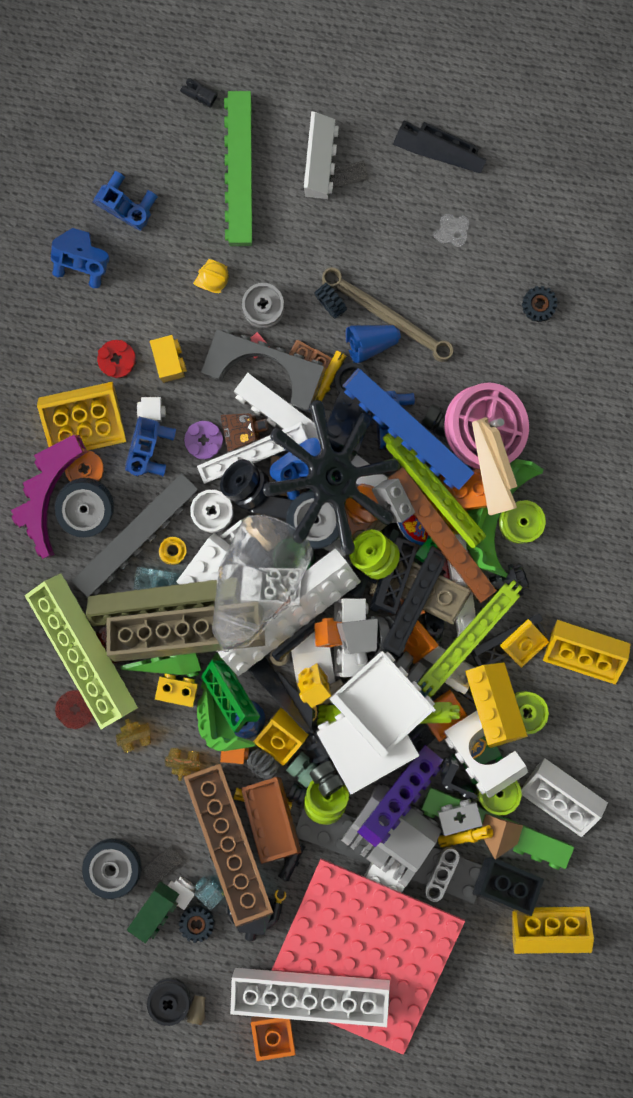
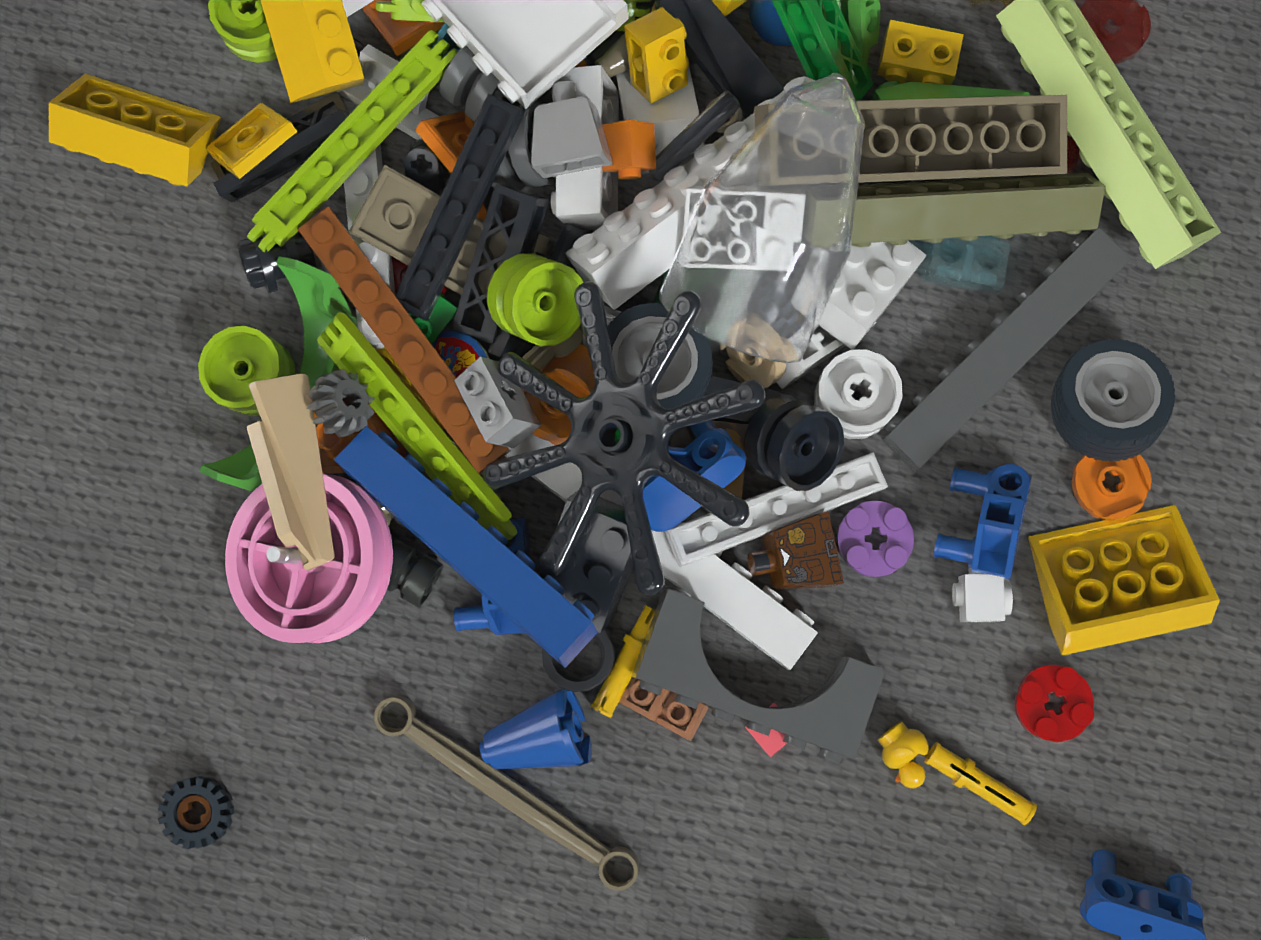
camera: 175 degrees left, 5 degrees down
magenta arch [11,434,88,559] -> none
yellow brick [150,335,187,383] -> none
yellow wheel [159,537,186,565] -> none
yellow piece [193,259,229,293] -> none
light grey wheel [242,283,284,328] -> none
black bush [314,283,347,319] -> none
none -> dark grey gear [306,369,375,437]
none -> yellow animal [877,721,929,789]
none -> yellow pin [924,742,1037,825]

